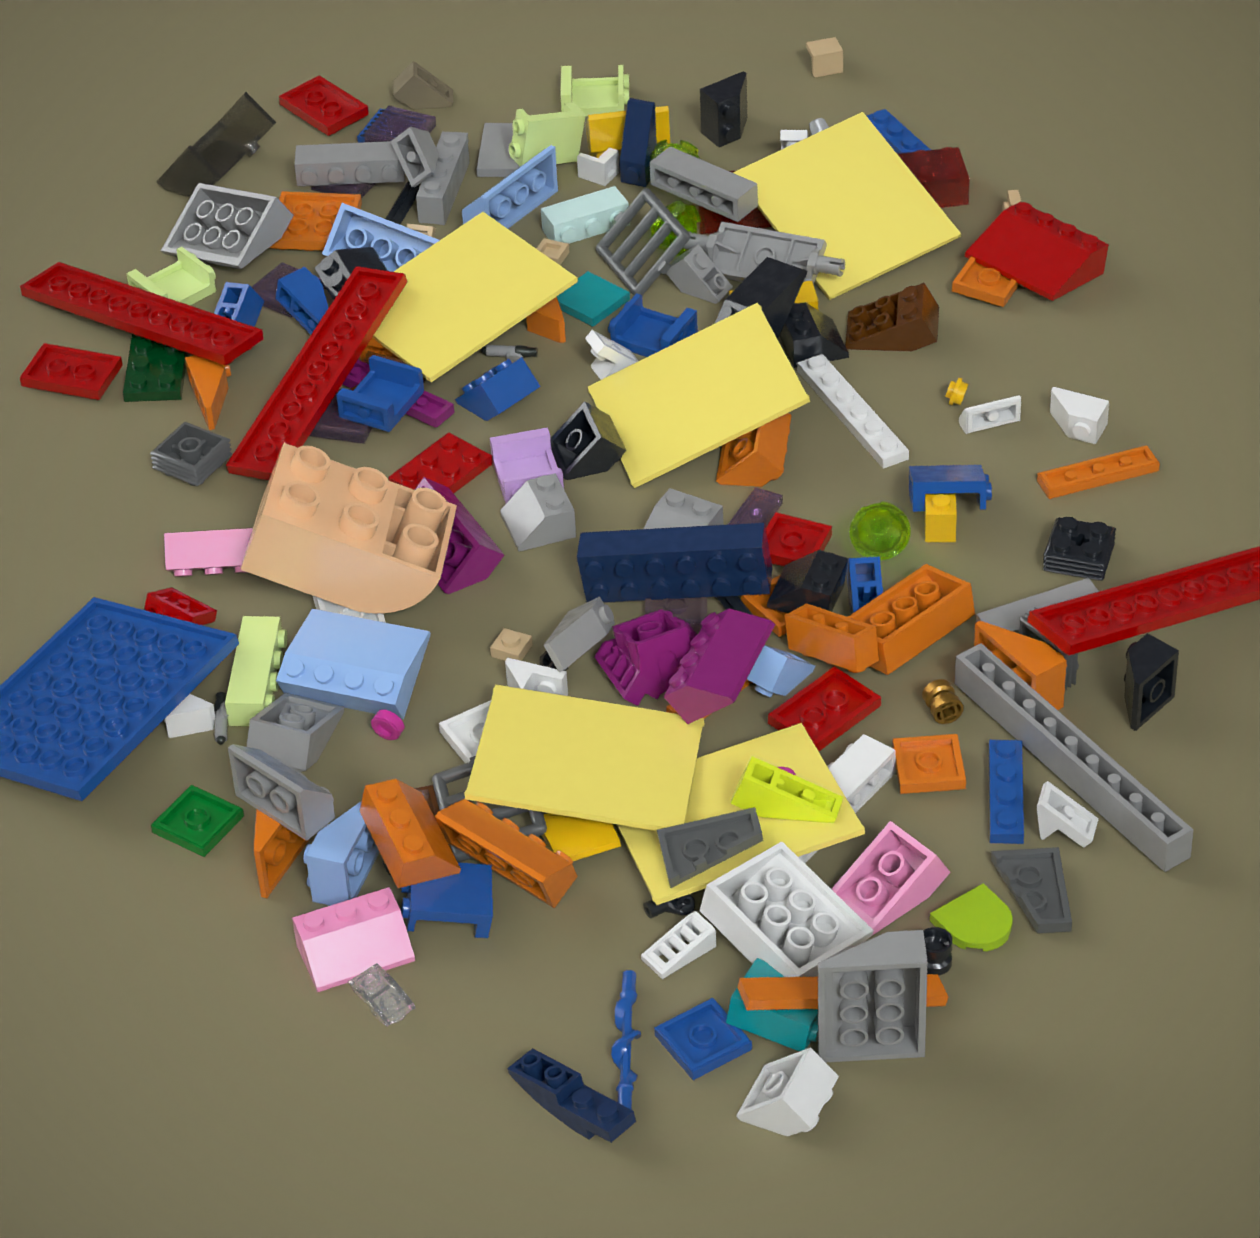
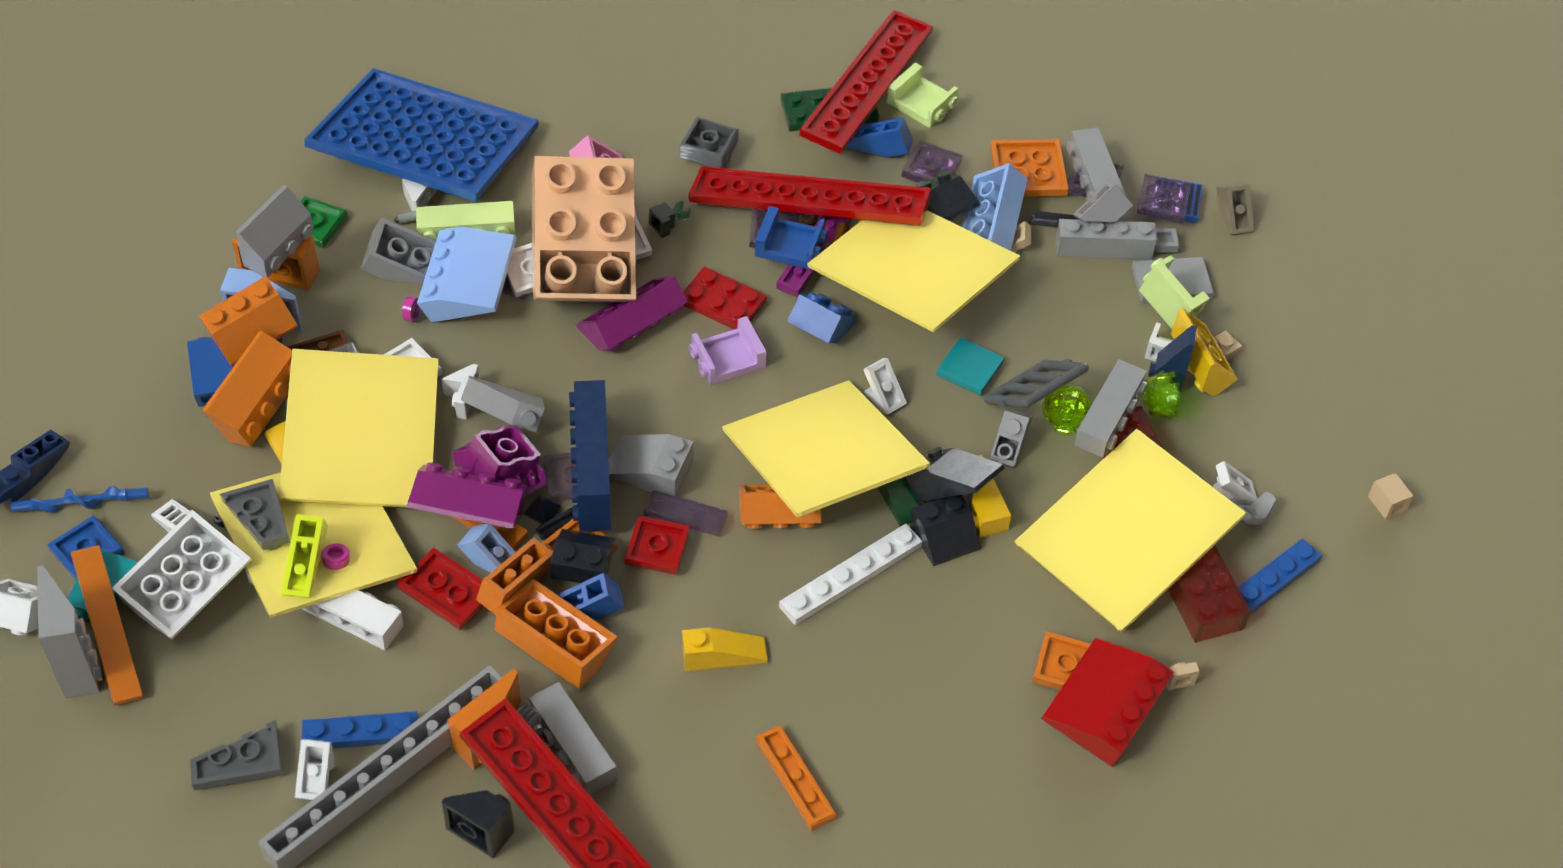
camera: 75 degrees right, 10 degrees up
red plate [20,343,123,400] -> none
red bracket [144,587,217,625] -> none
clear smoke windscreen [156,92,276,197] -> none
light grey slope [161,183,294,269] -> none
orange slope [185,355,231,430] -> none
blue slope [275,267,329,335] -> none
red plate [279,75,369,136] -> none
bright pink slope [292,887,415,992] -> none
clear slope [348,963,416,1027] -> none
light blue slope [462,145,558,229] -> none
light grey piece [481,345,538,361] -> none
tan plate [490,628,533,661] -> none
light grey slope [500,473,576,552] -> none
orange slope [526,297,566,343] -> none
tan plate [536,238,569,265] -> none
light aqua brick [541,186,630,244] -> none
black slope [550,401,627,480] -> none
yellowish green panel [561,65,629,116] -> none
blue panel [608,293,698,357] -> none
light grey plate [684,222,845,285] -> none
black slope [700,71,748,147] -> none
bright pink slope [832,821,951,935] -> none
reddish brown slope [845,282,939,352] -> none
clear neon green cone [849,502,911,561] -> none
orange plate [892,734,966,794] -> none
blue panel [909,465,992,512] -> none
pearl gold wheel [922,679,964,724] -> none
black wheel [923,927,953,976] -> none
lime tile [930,883,1013,951] -> none
yellow plate [945,377,969,406] -> none
white slope [959,395,1021,434] -> none
black brick [1043,517,1116,581] -> none
white slope [1050,387,1109,444] -> none

